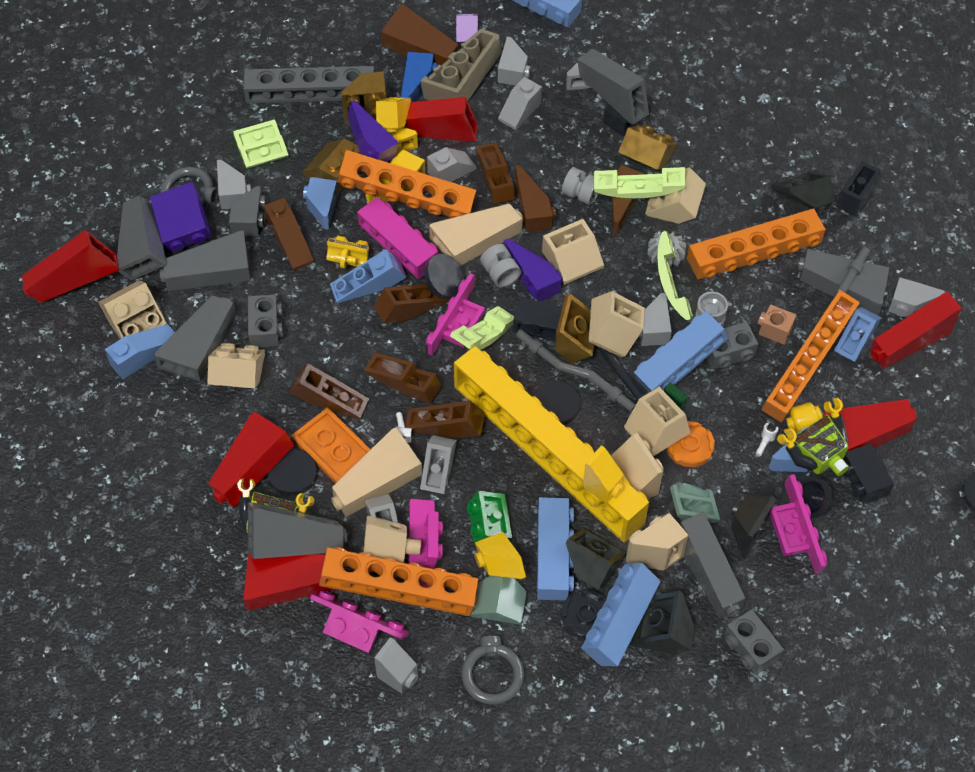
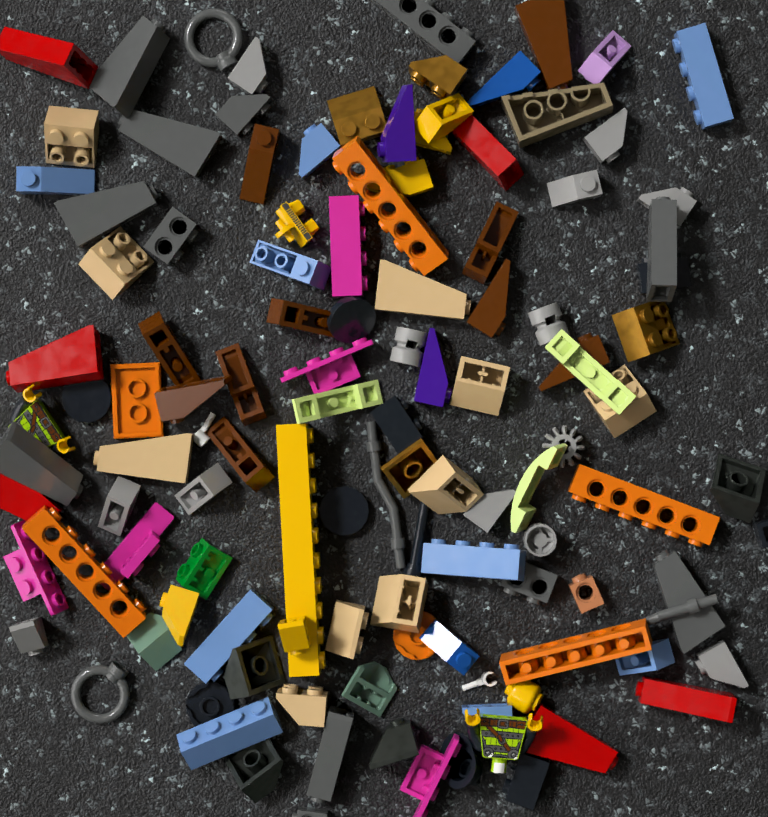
camera: 45 degrees right, 30 degrees up
dark purple brick [150,182,212,252] -> none
yellowish green slope [233,120,288,169] -> none
tan torso [363,516,421,563] -> none
light grey slope [427,147,477,182] -> none
dark green tile [664,382,688,411] -> none
none -> reddish brown slope [154,375,232,424]
none -> slope [420,619,480,675]

